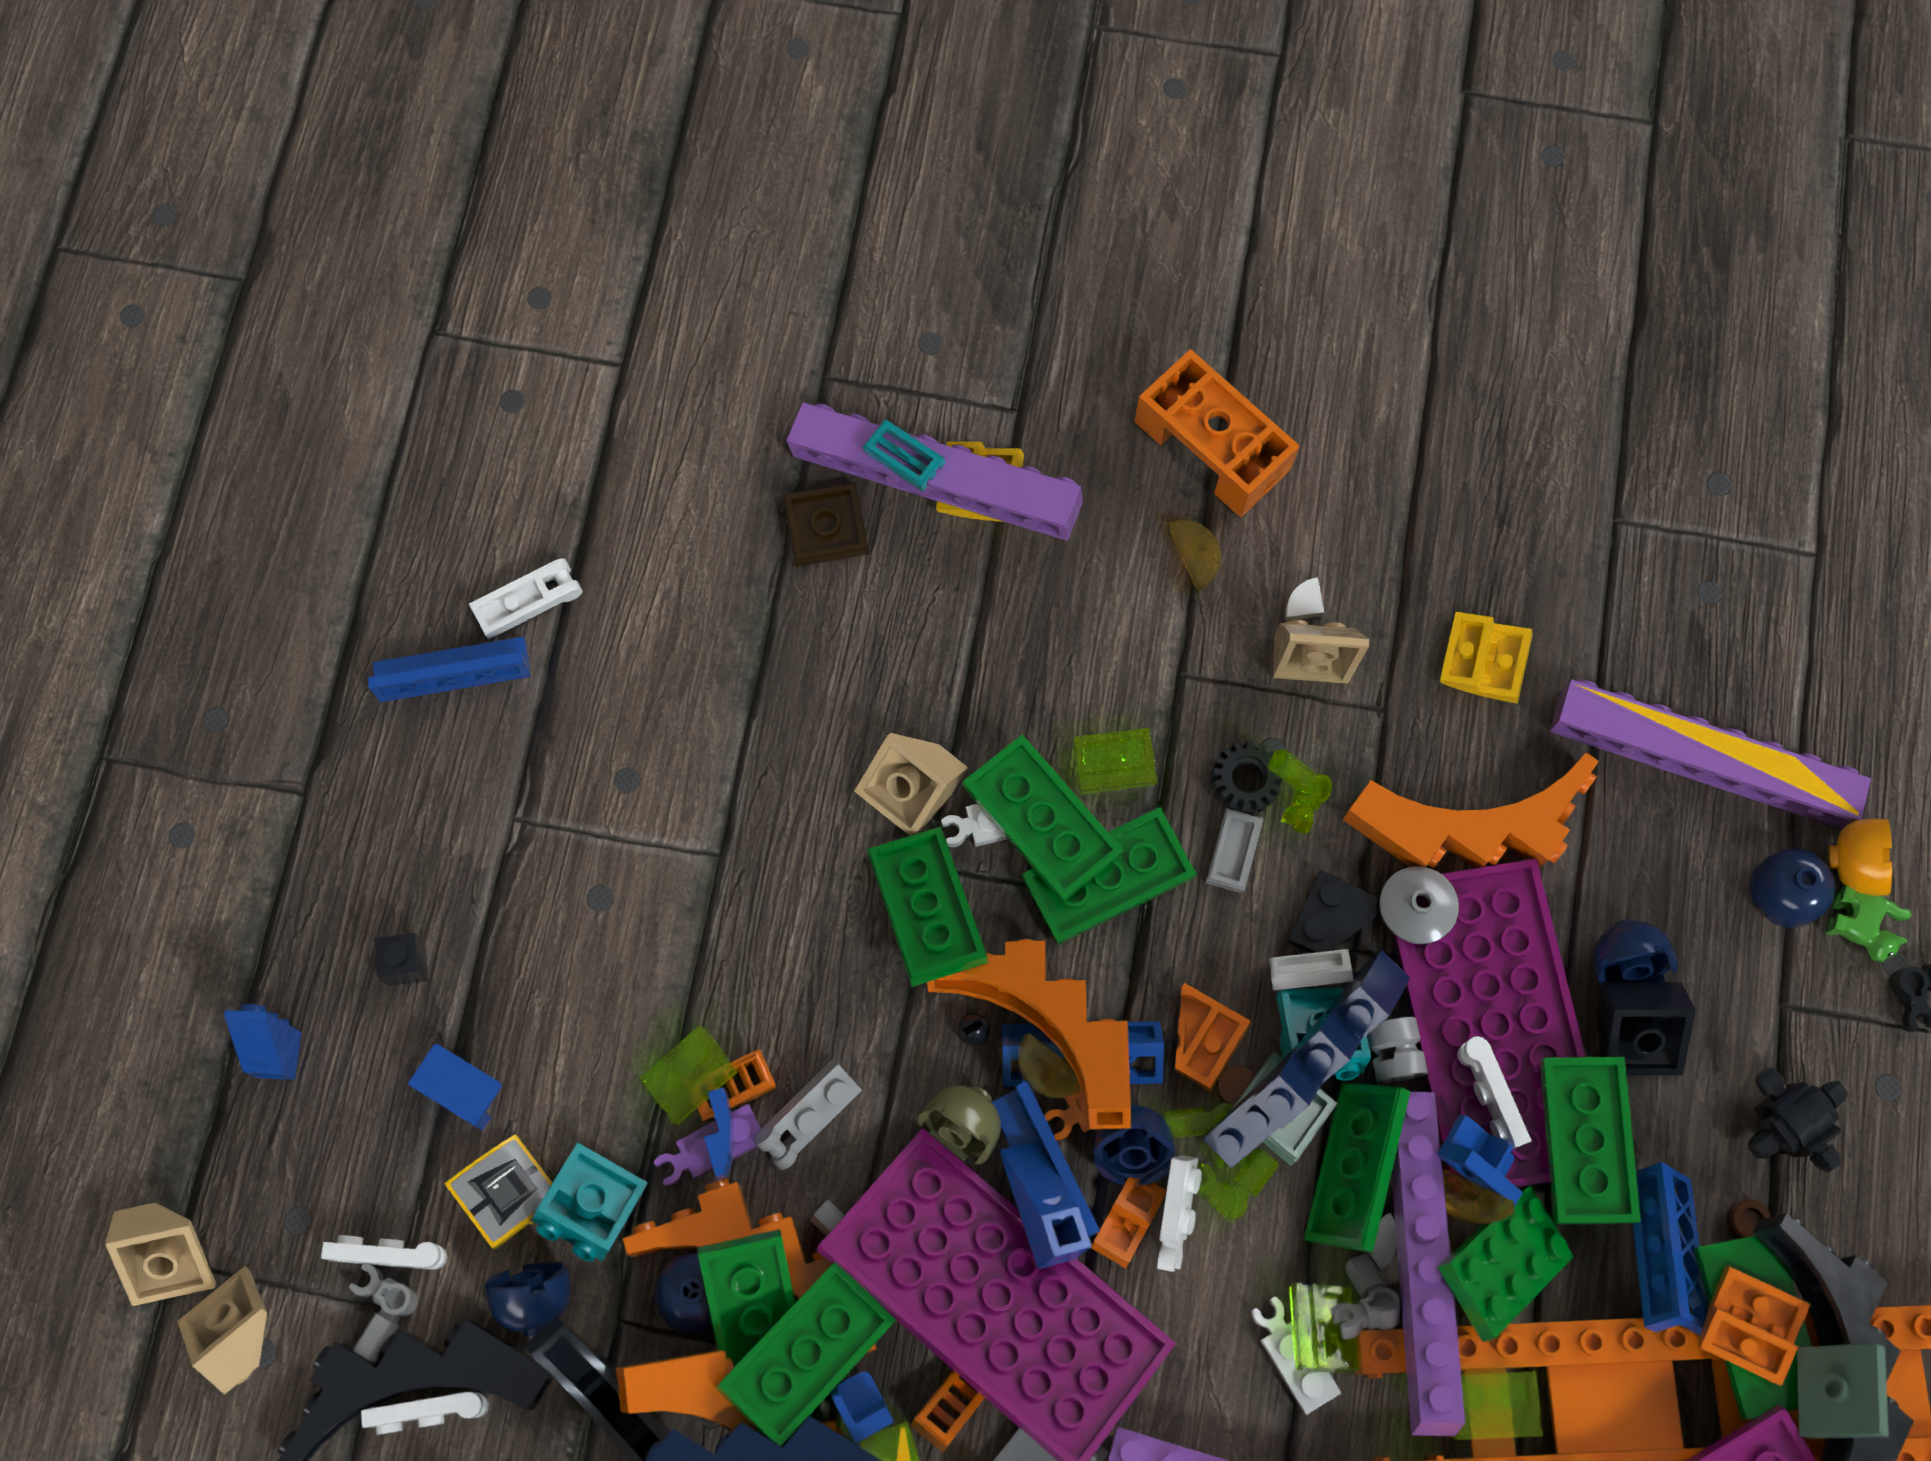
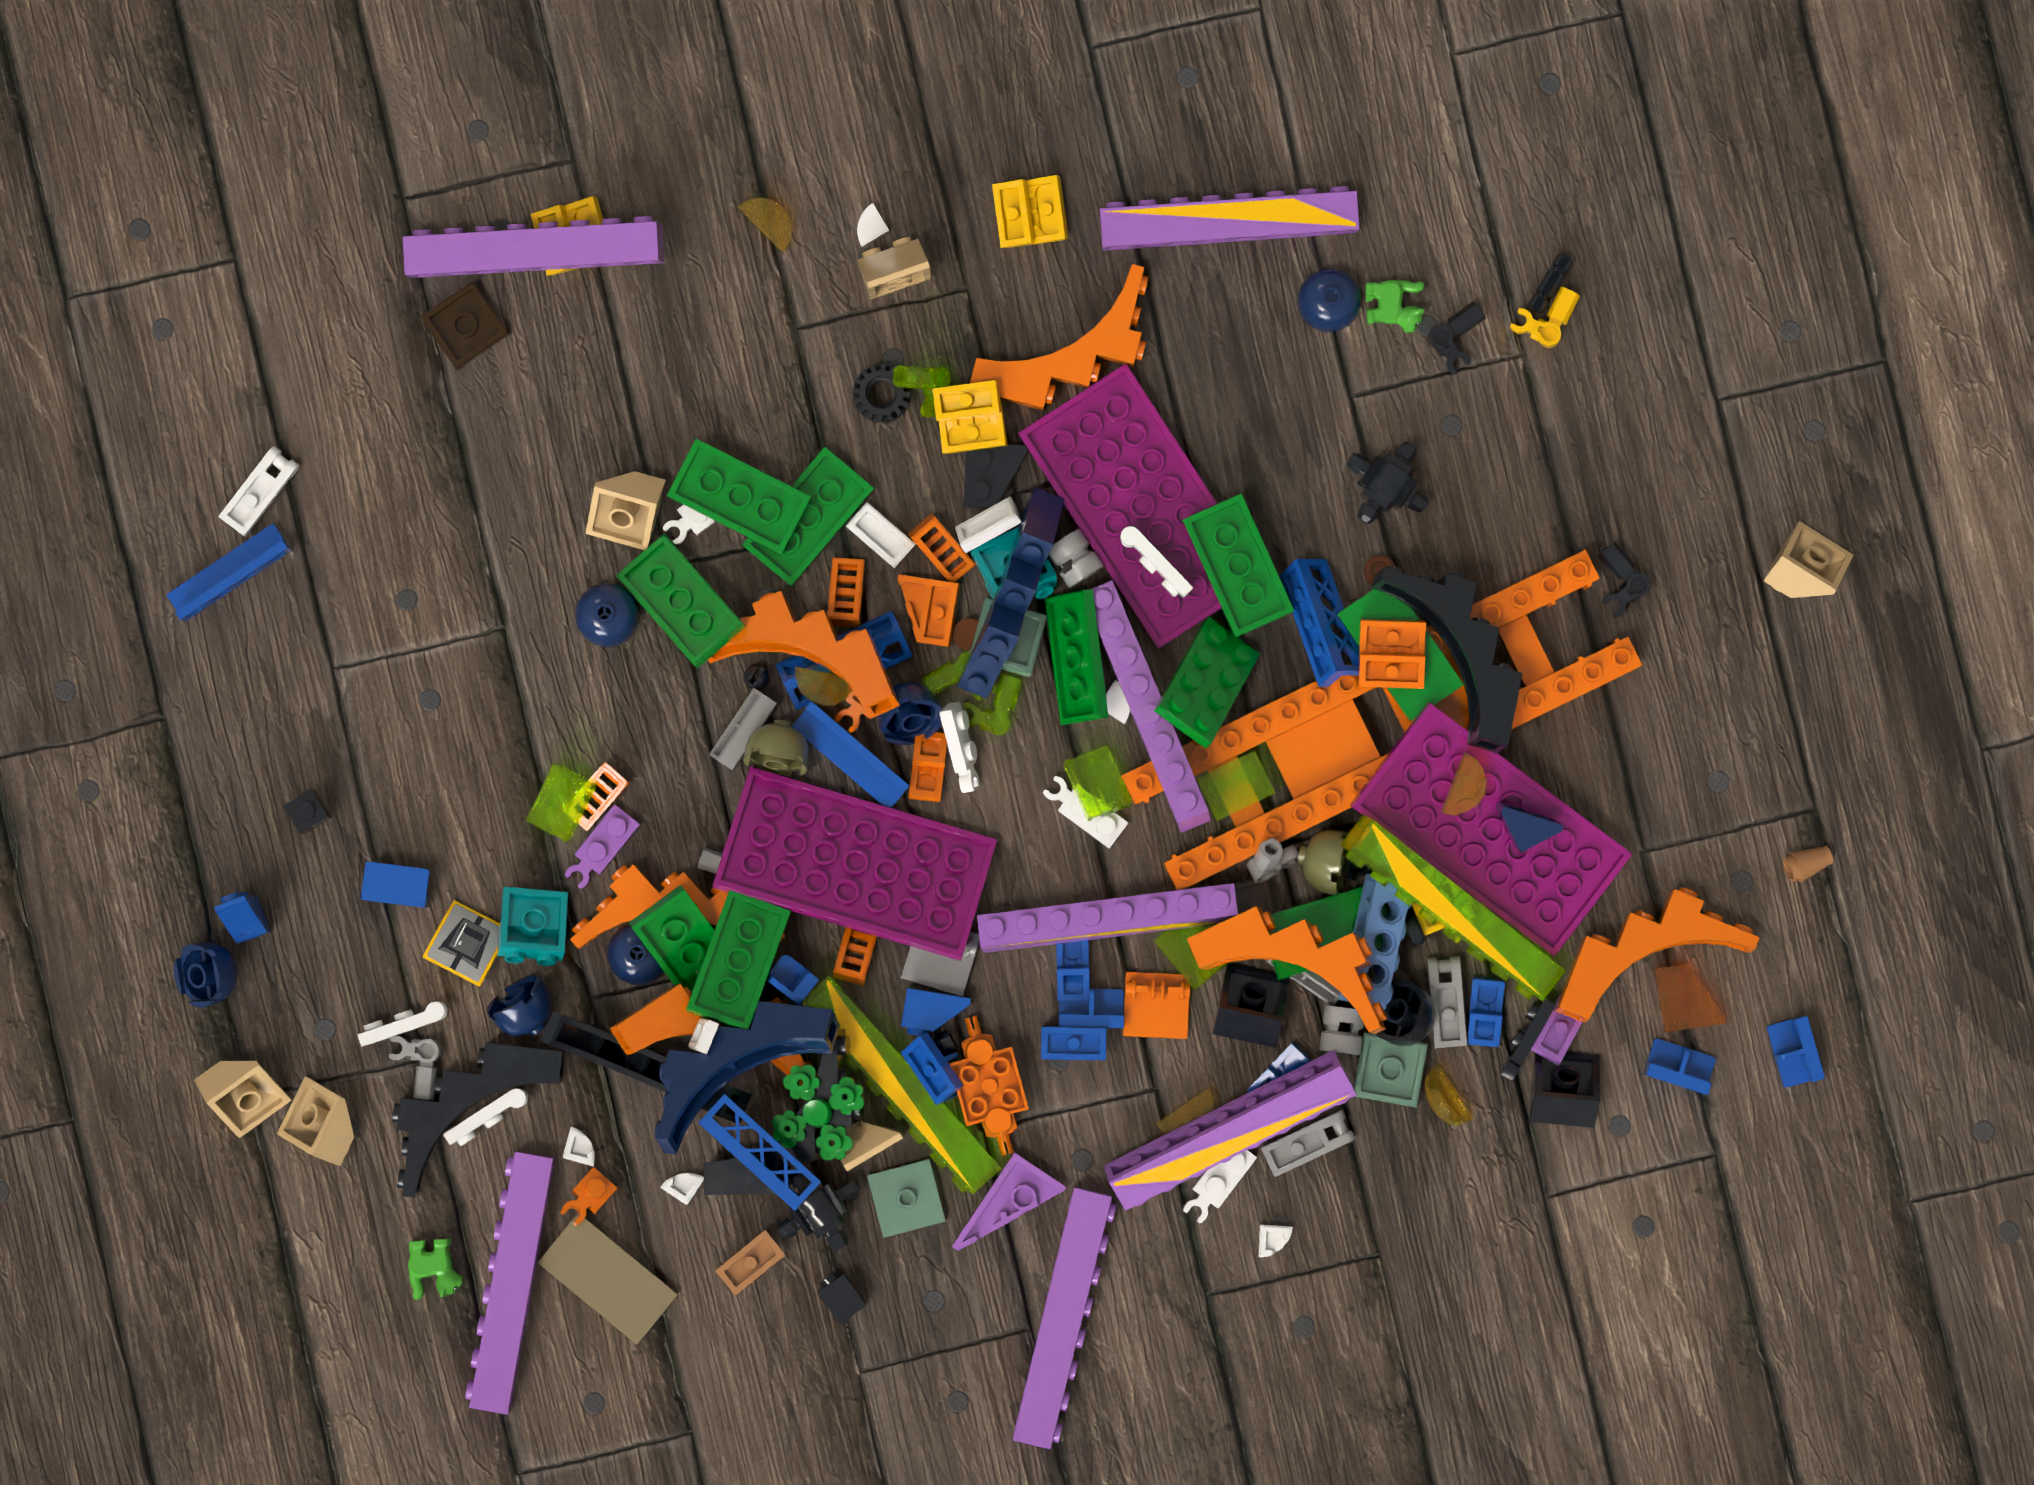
camera: 25 degrees left, 15 degrees up
blue slope [704,1087,734,1180] -> none
light grey plate [754,1059,862,1170] -> none
teal tile [862,419,946,492] -> none
blue slope [999,1141,1092,1269] -> none
clear neon green plate [1073,728,1158,794] -> none
orange plate [1134,349,1300,518] -> none
light grey tile [1205,808,1264,894] -> none
light grey bar [1332,1254,1400,1339] -> none
light grey dish [1379,866,1459,944] -> none
blue panel [1437,1114,1523,1206] -> none
clear yellow plate [1443,1169,1514,1224] -> none
dark blue cylinder [1594,919,1678,986] -> none
black slope [1597,982,1696,1075] -> none
sand green plate [1797,1343,1888,1438] -> none
light orange cylinder [1828,818,1892,896] -> none
none -> dark blue cylinder [174,942,238,1008]
none -> dark blue cylinder [575,583,640,647]
none -> white tile [688,1018,719,1054]
none -> light grey piece [709,688,777,771]
none -> orange slope [827,557,865,628]
none -> white tile [846,502,916,569]
none -> orange slope [908,514,976,583]
none -> yellow slope [933,380,1008,454]

